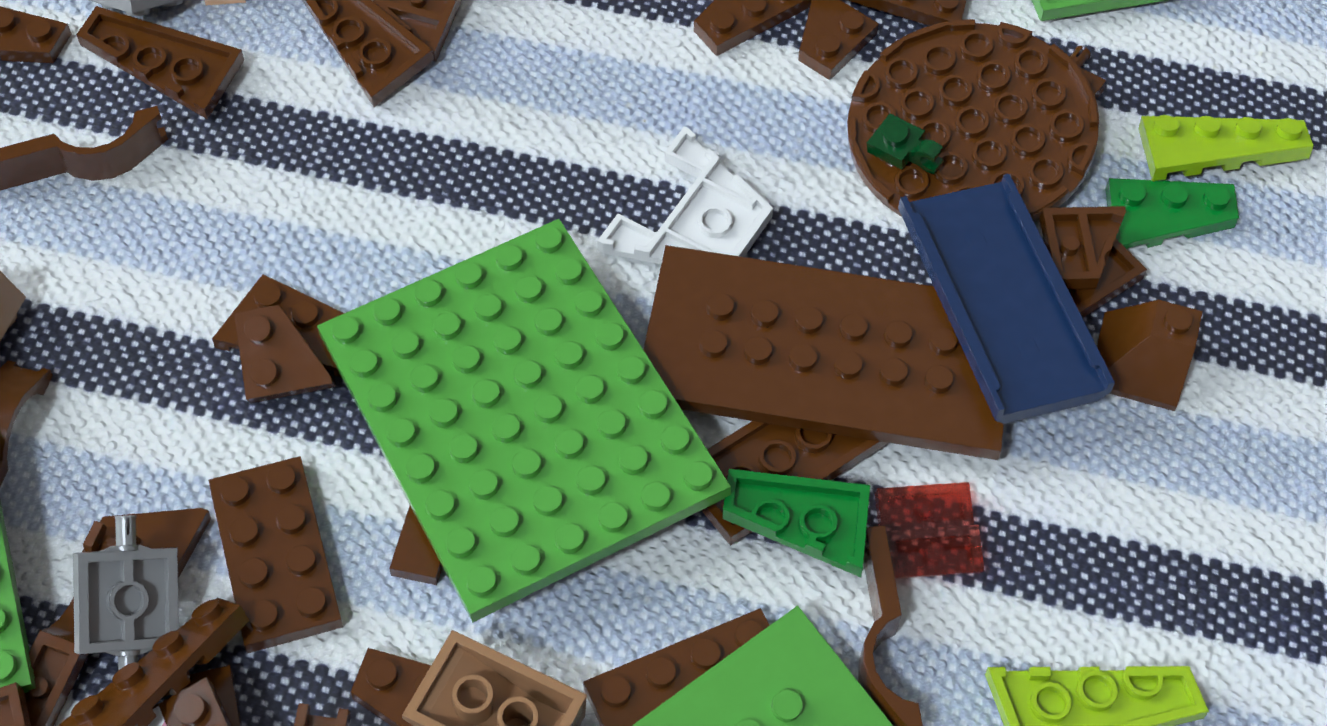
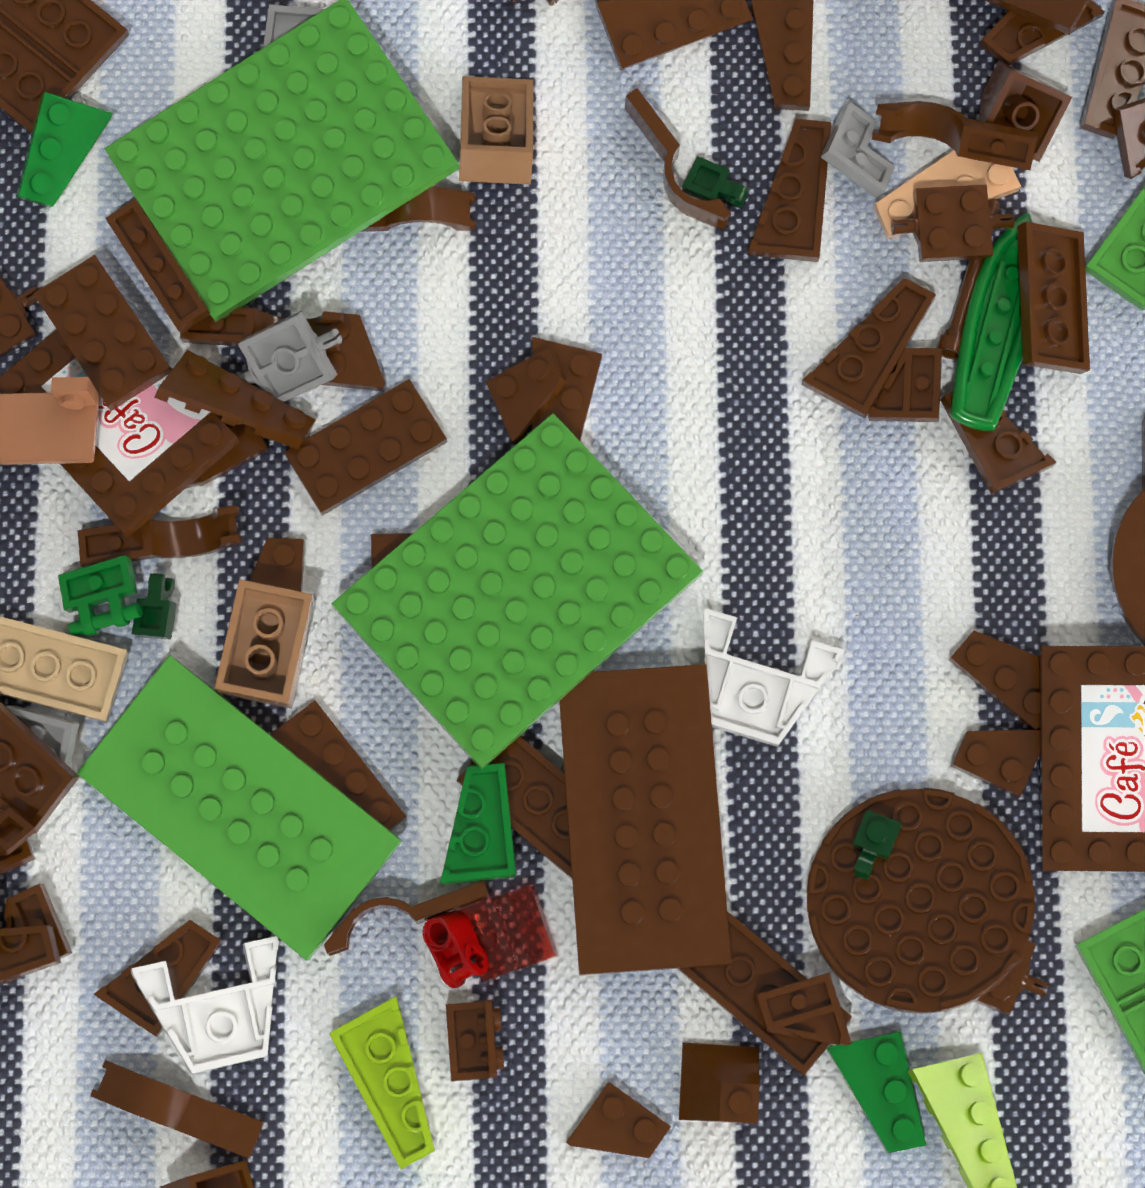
camera: 75 degrees right, 20 degrees up
dark blue ladder [898,174,1115,424] -> none
none -> red piece [422,910,489,988]
none -> reddish brown bracket [446,1000,504,1082]
none -> reddish brown wing [566,1082,671,1158]
none -> dark green plate [682,156,748,209]

